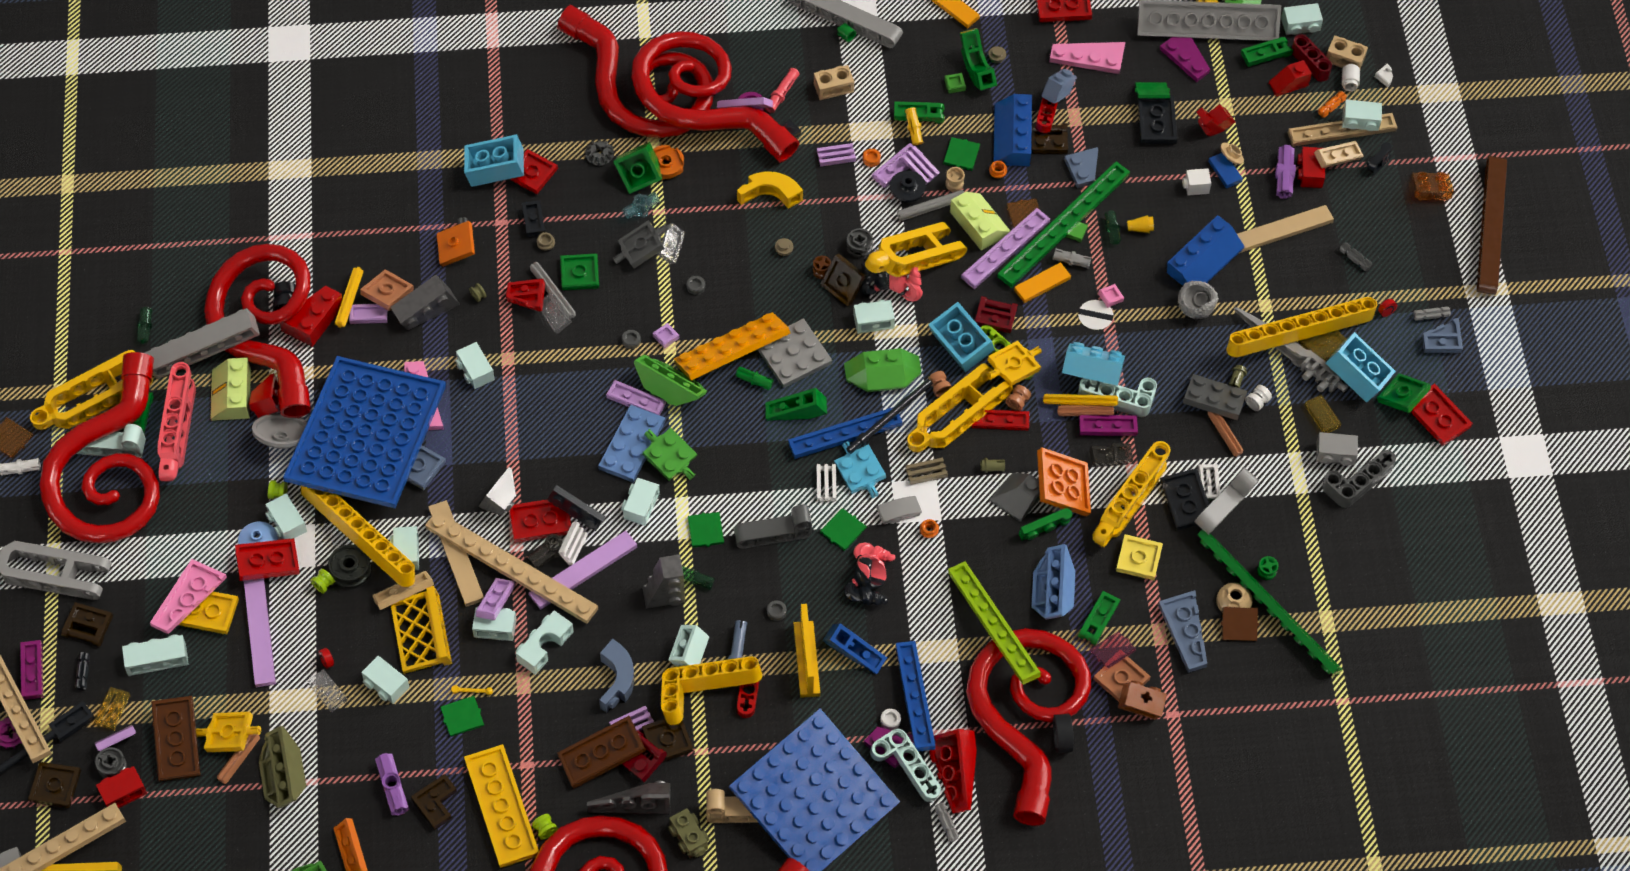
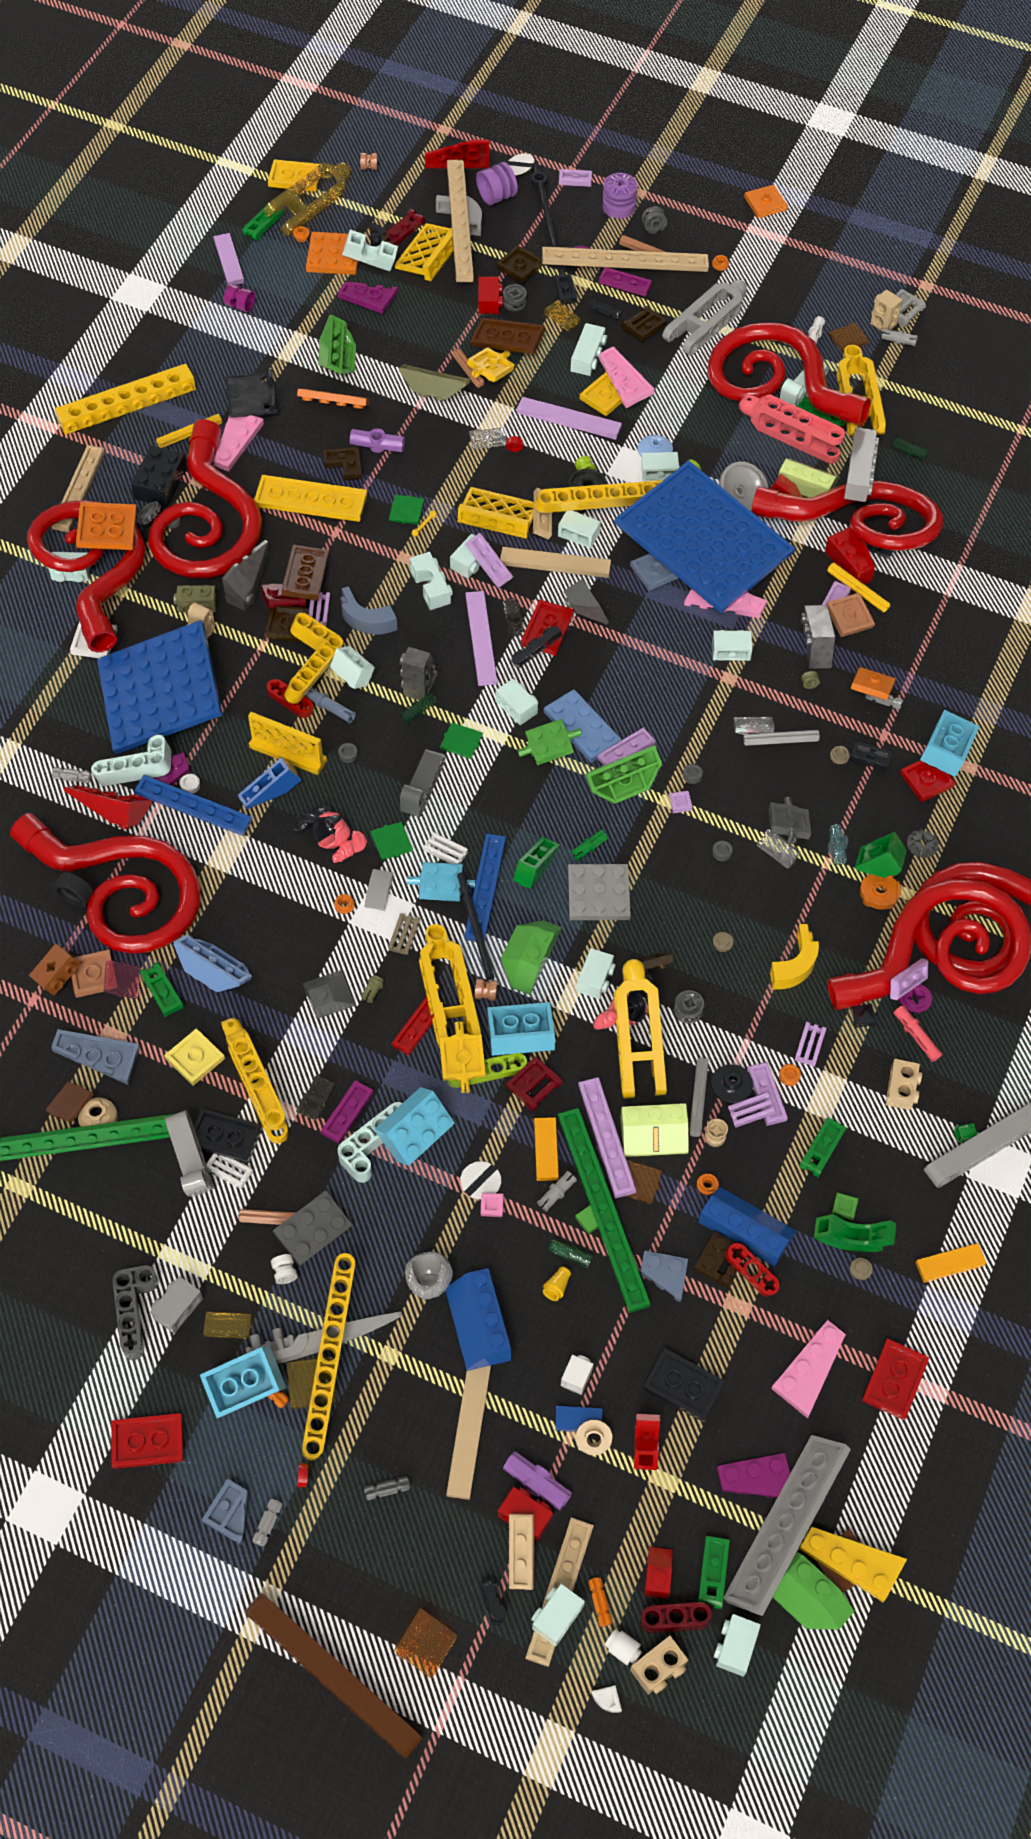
camera: 120 degrees right, 0 degrees up
lavender tile [95,725,136,751] -> none
red plate [235,538,299,581] -> none
light aqua brick [361,656,410,704] -> none
tan plate [425,511,598,624] -> none
red wing [506,279,545,311] -> none
lime wheel [532,814,558,840] -> none
white tile [558,522,588,565] -> none
green tile [560,254,599,290] -> none
light orange plate [674,312,791,380] -> none
reddish brown wheel [813,255,831,279] -> none
yellow pin [905,108,924,146] -> none
green piece [944,137,980,171] -> none
lime plate [948,561,1041,685] -> none
nougat wheel [1005,385,1031,411] -> none
green plate [1019,508,1072,541] -> none
orange plate [1037,448,1091,517] -> none
sand blue brick [1041,69,1077,104] -> none
yellow axle [1043,394,1118,406] -> none
nougat axle [1057,405,1114,416] -> none
green piece [1135,82,1170,98] -> none
olive pin [1228,365,1247,388] -> none
green wheel [1257,556,1279,580] -> none
green tile [1377,373,1431,413] -> none

